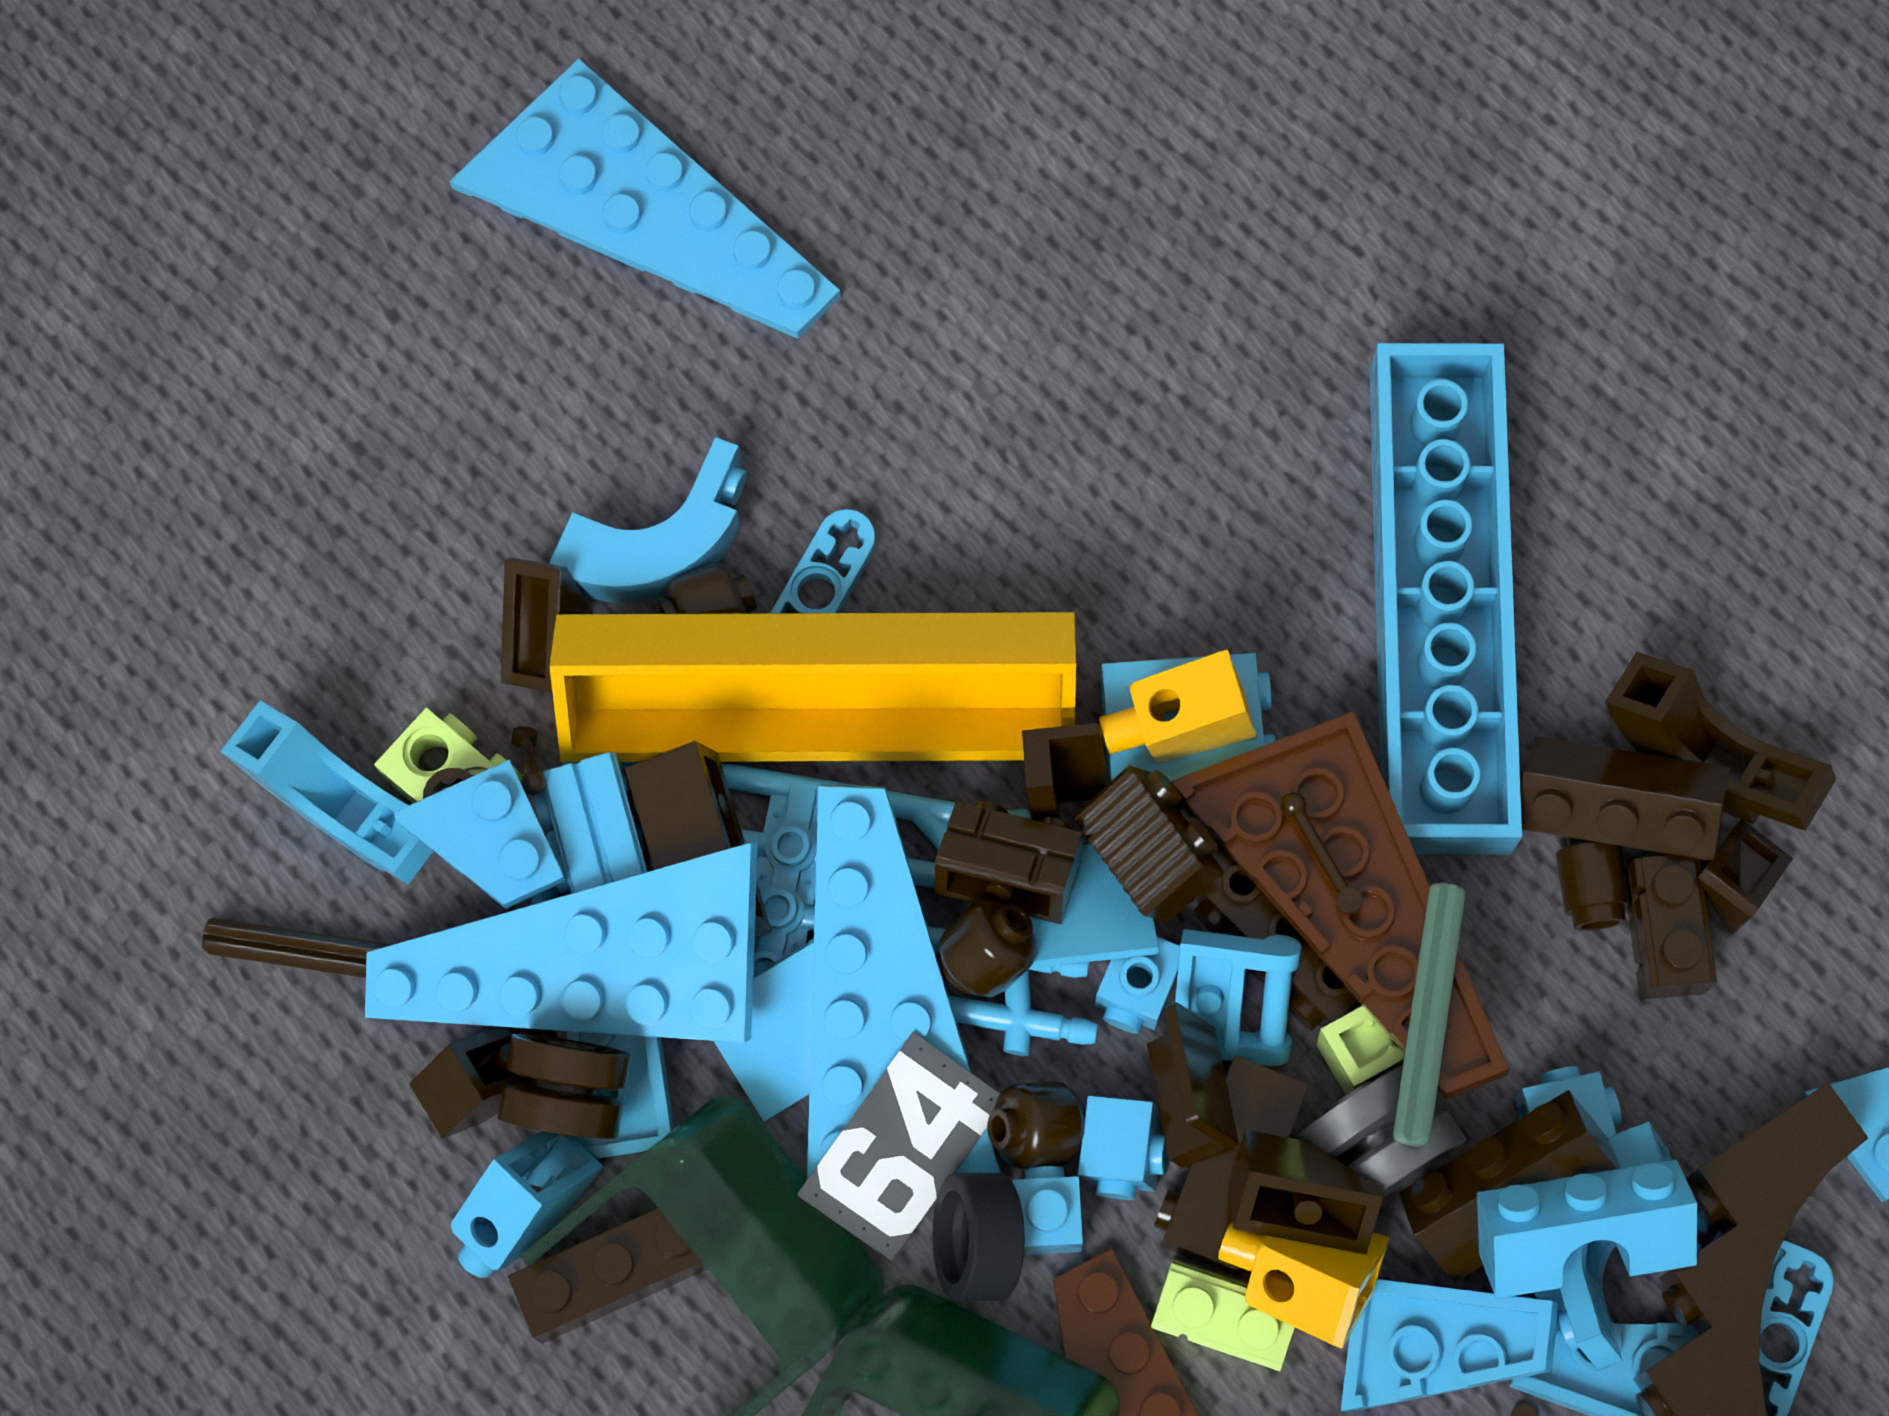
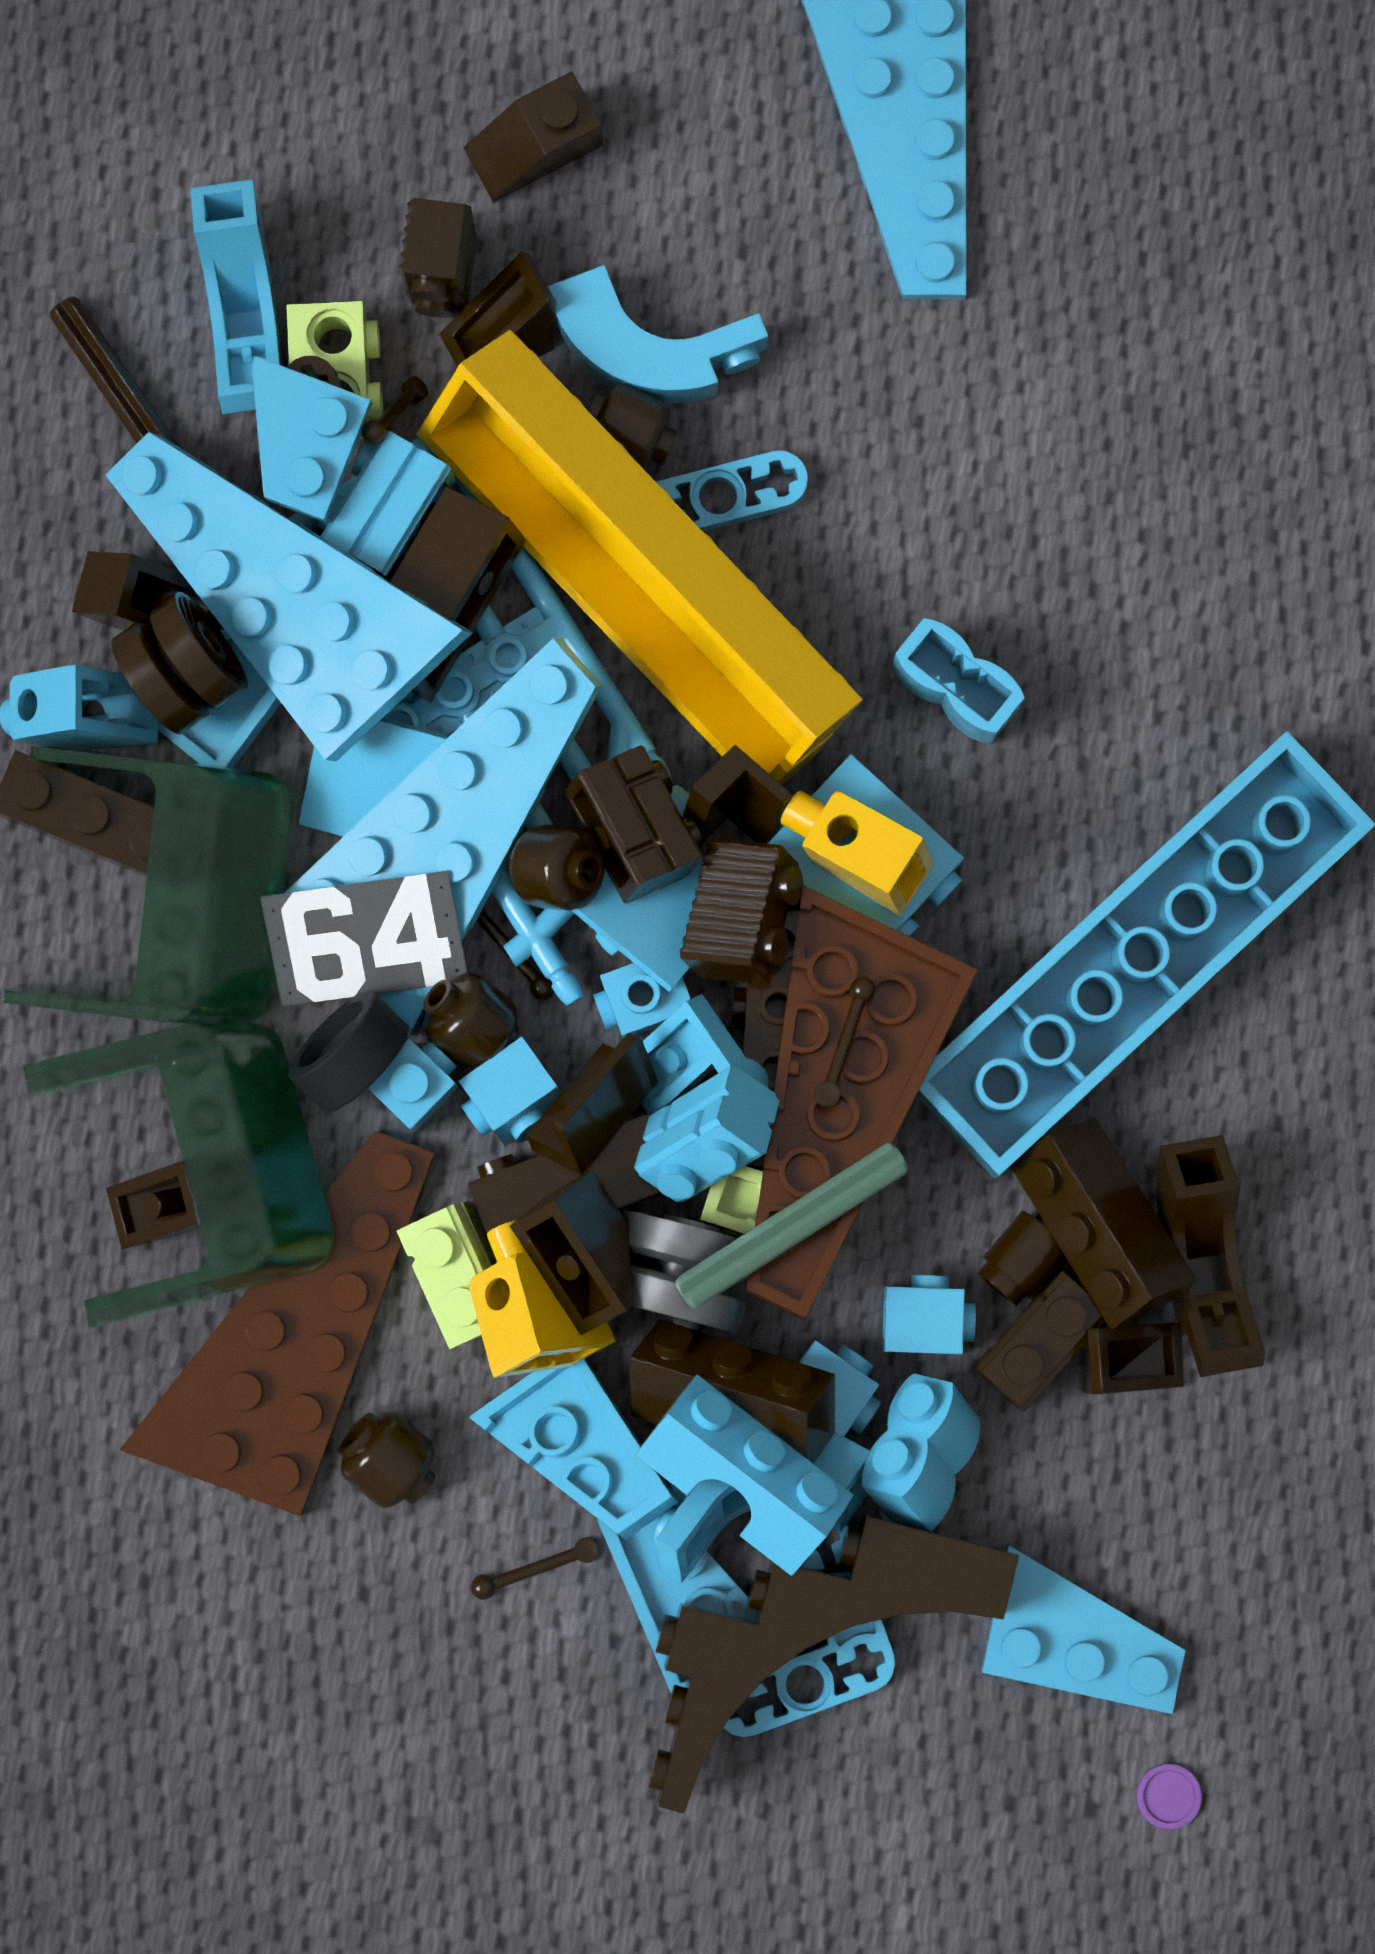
camera: 45 degrees right, 10 degrees up
none -> dark brown brick [398,198,478,318]
none -> dark brown slope [464,71,603,203]
none -> dark brown hinge [476,905,554,1001]
none -> medium azure brick [634,1066,780,1203]
none -> medium azure brick [862,1373,980,1532]
none -> medium azure brick [882,1275,976,1354]
none -> medium azure brick [892,618,1024,744]

